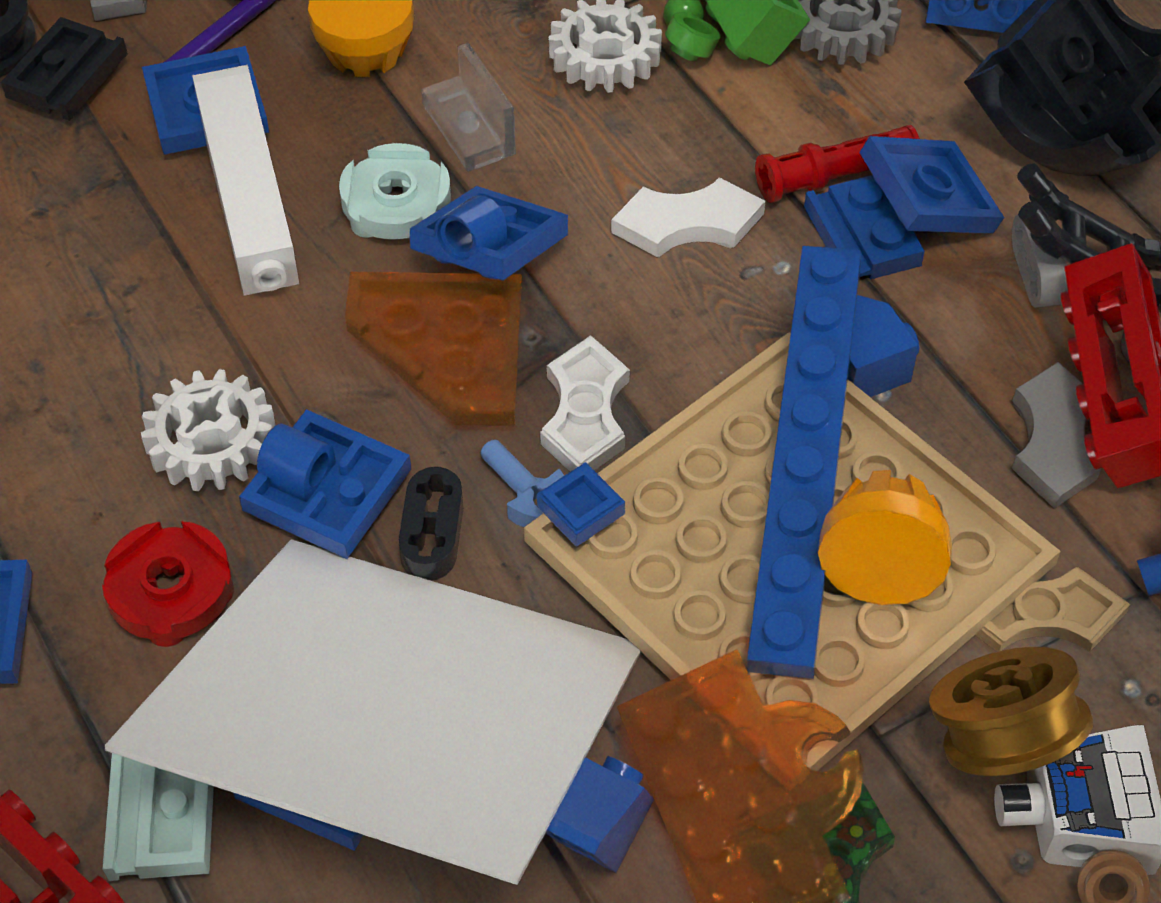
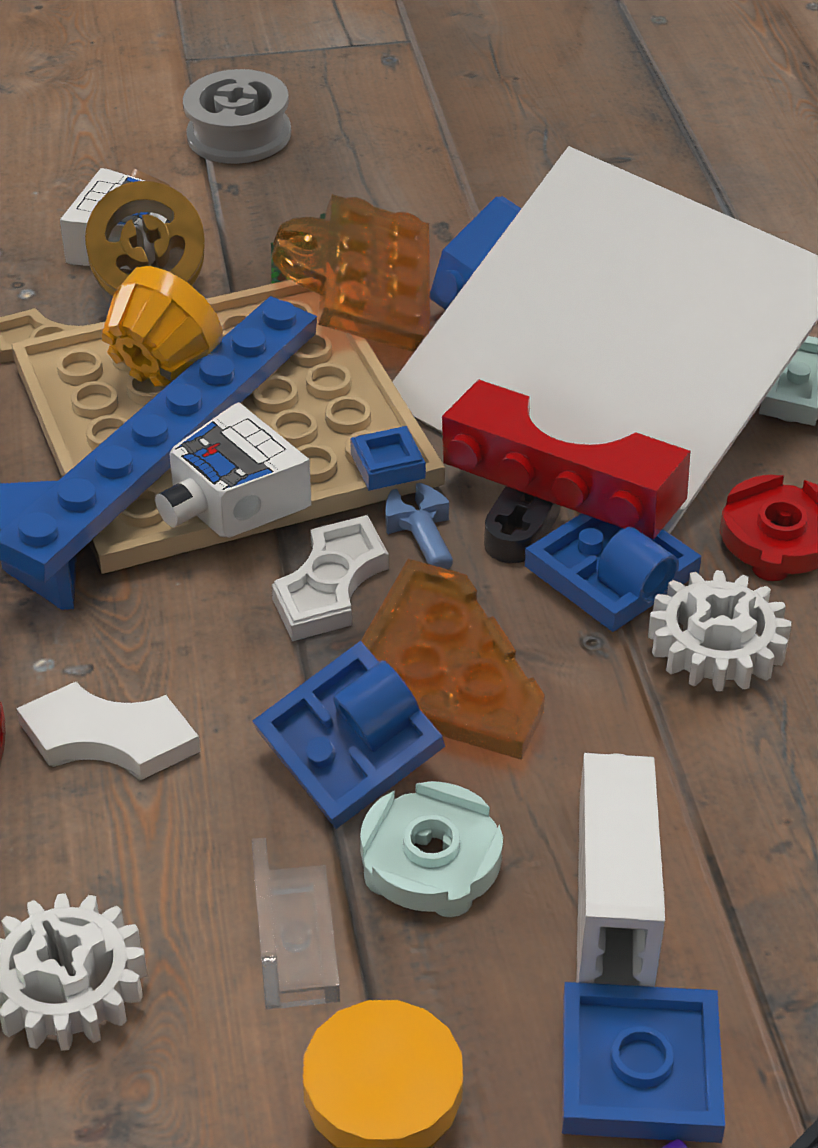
camera: 160 degrees left, 10 degrees down
none -> white torso [155,402,311,538]
none -> red arch [442,379,691,539]

